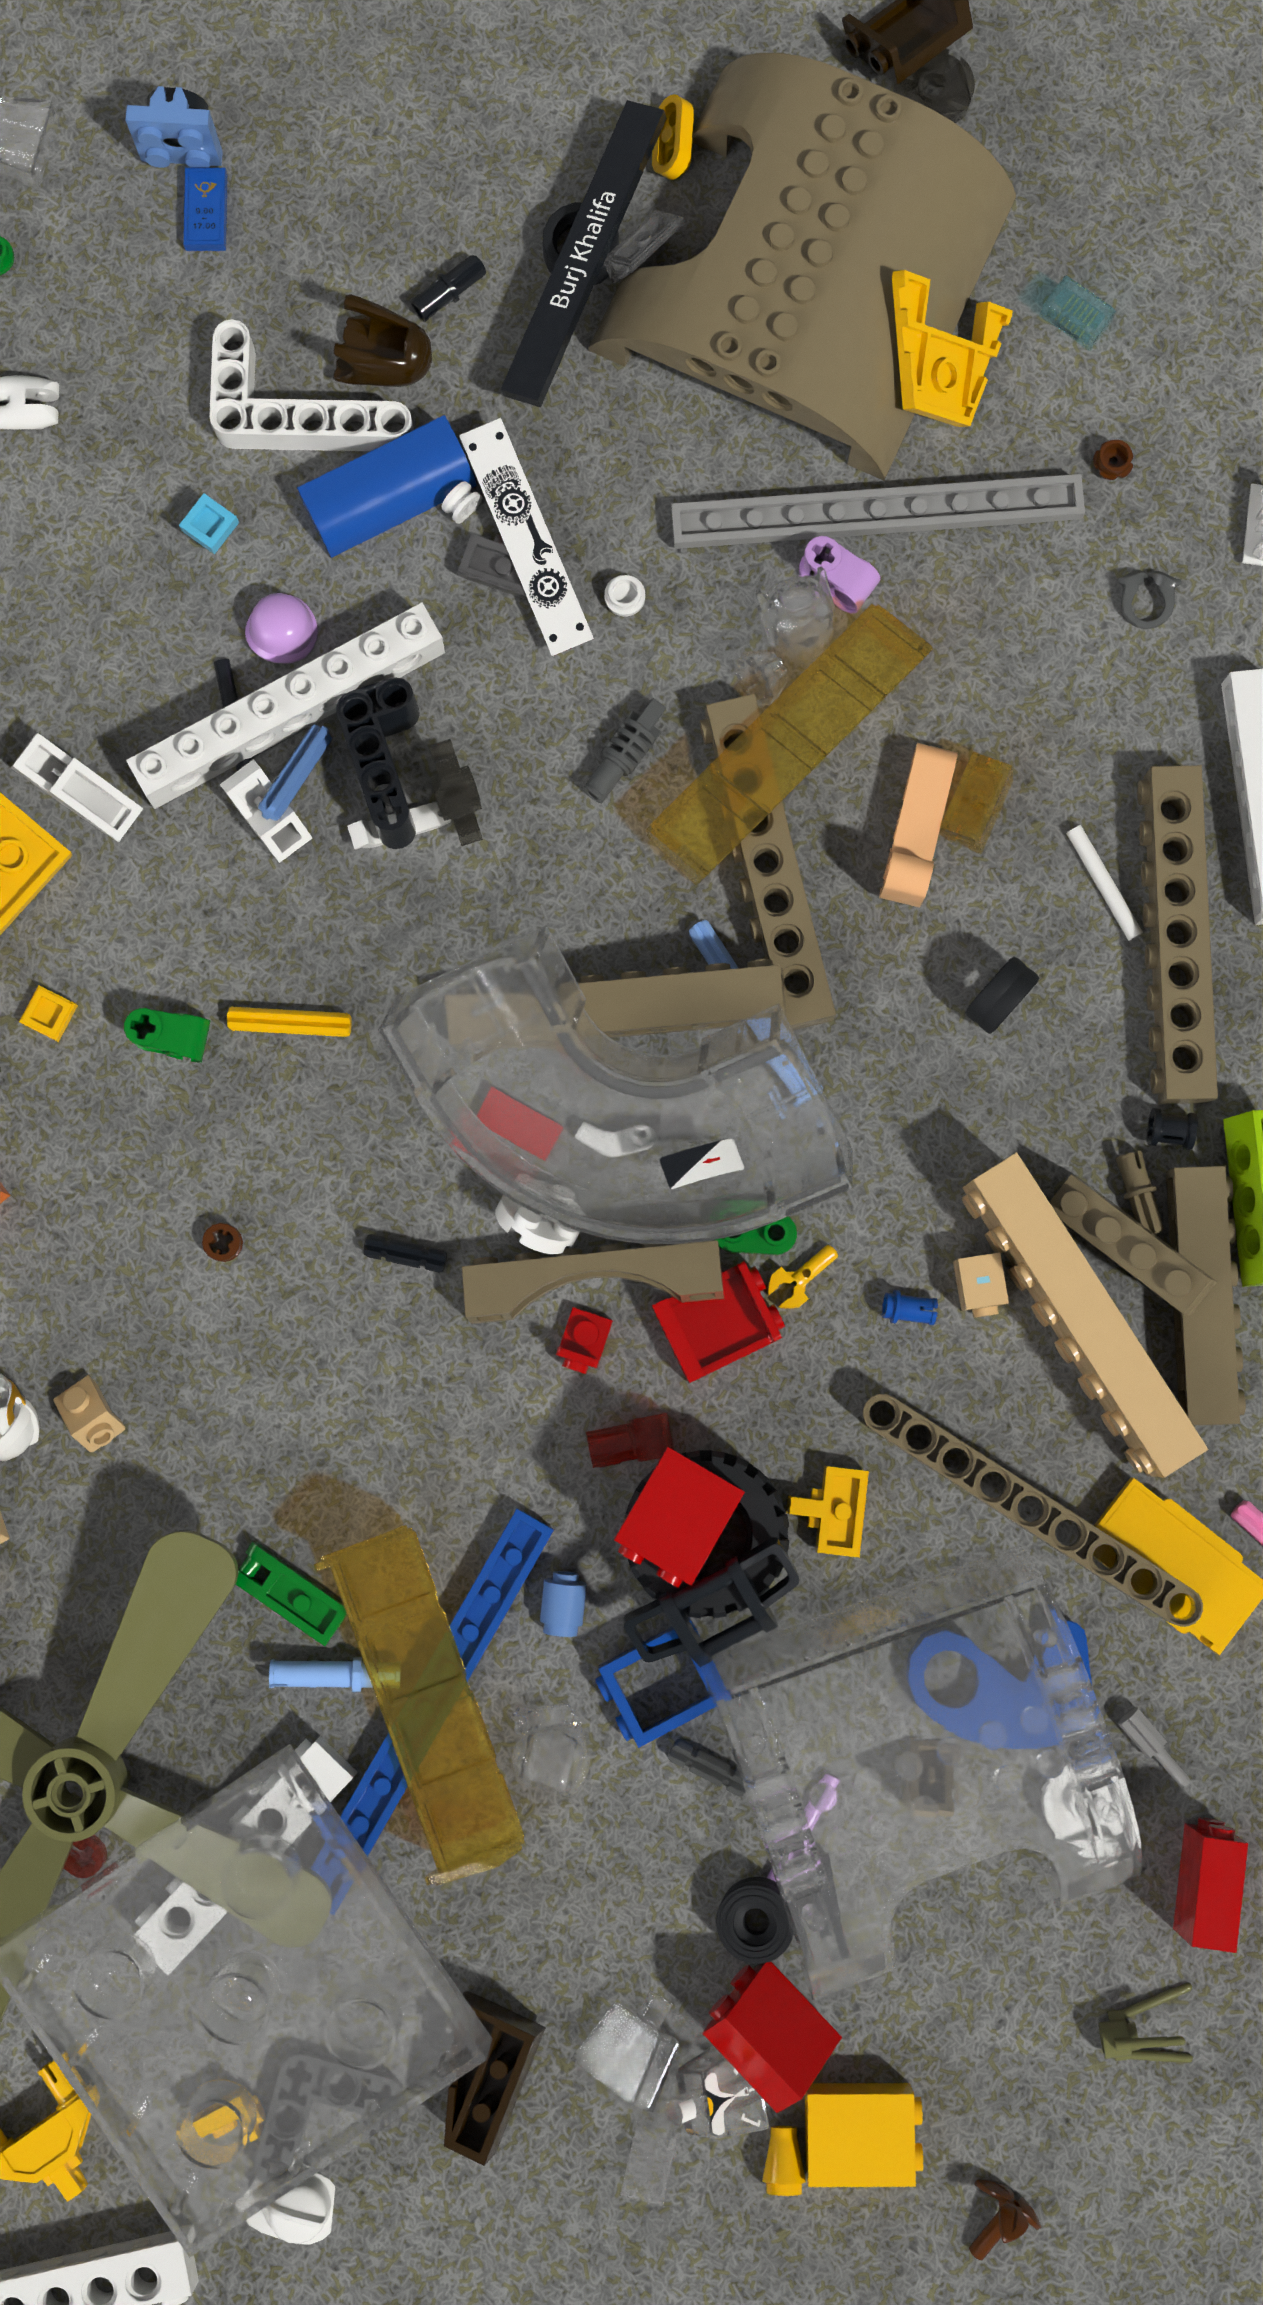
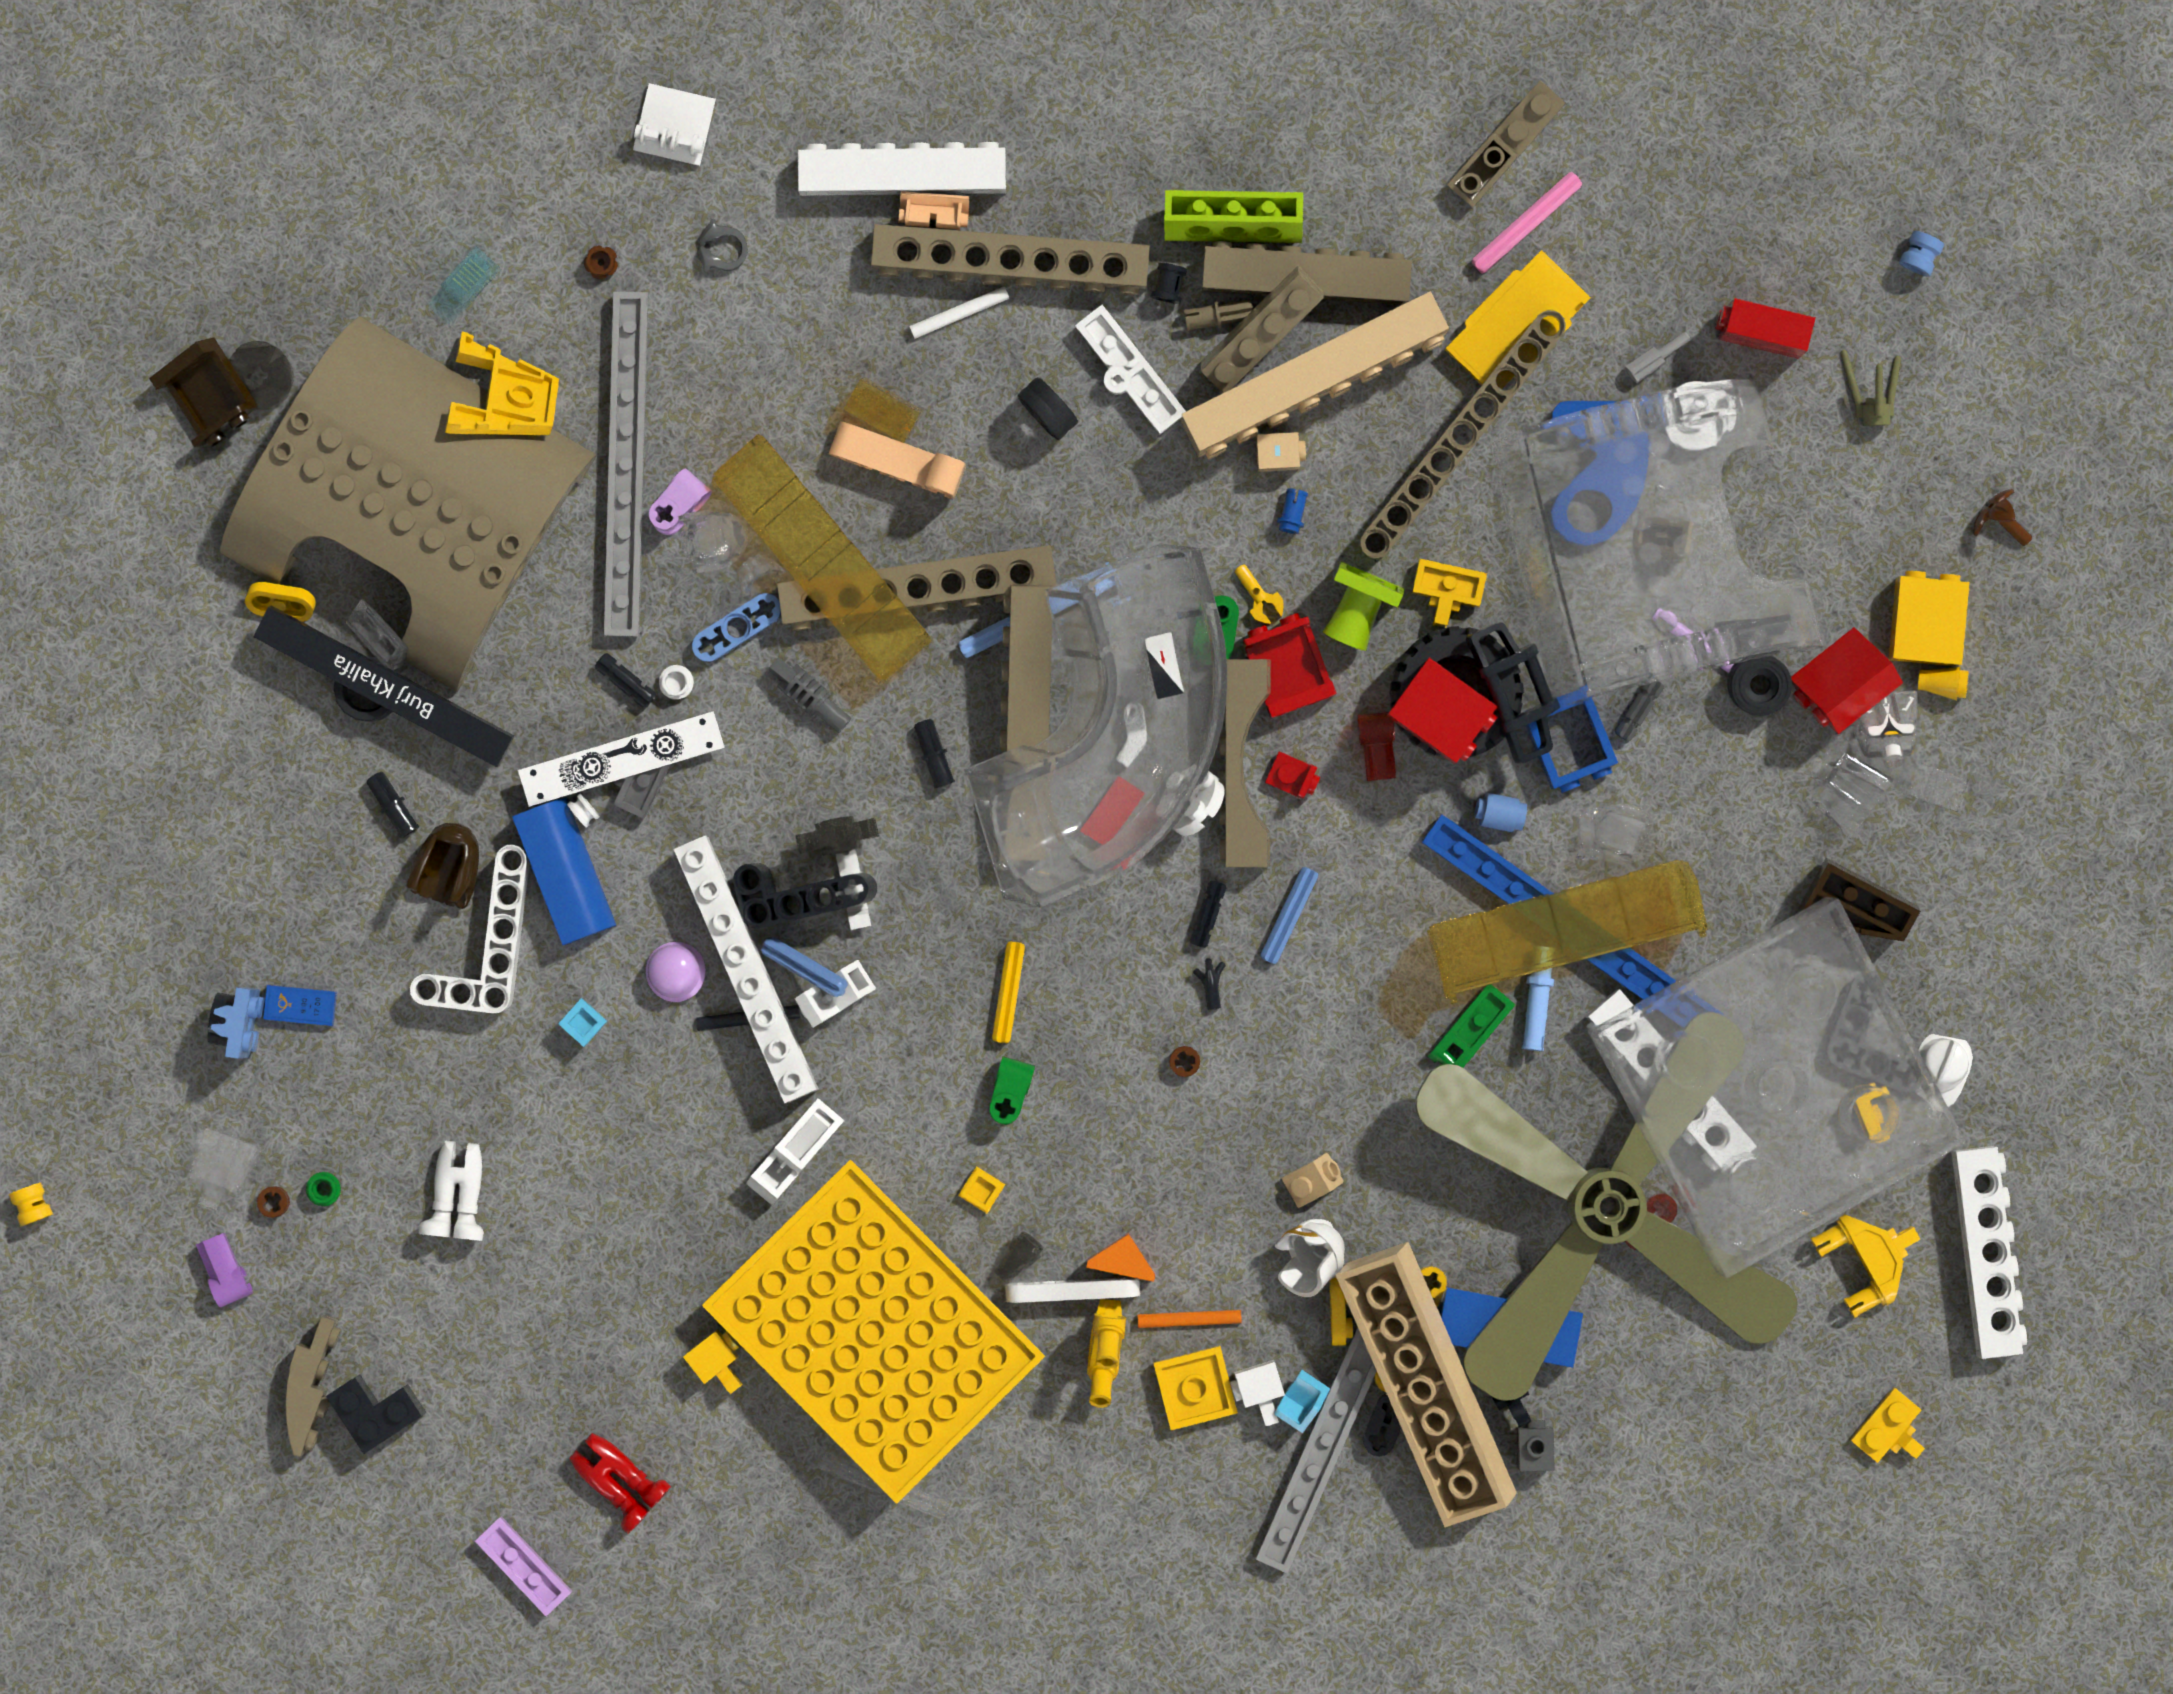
camera: 85 degrees left, 5 degrees up
none -> black axle [595,653,656,708]
none -> medium blue beam [692,593,781,662]
none -> light nougat hinge [898,191,969,231]
none -> black axle [914,719,955,789]
none -> white hinge [1075,305,1186,435]
none -> black bar [1193,958,1226,1010]
none -> medium blue axle [1261,867,1318,964]
none -> lime plant [1322,561,1404,651]

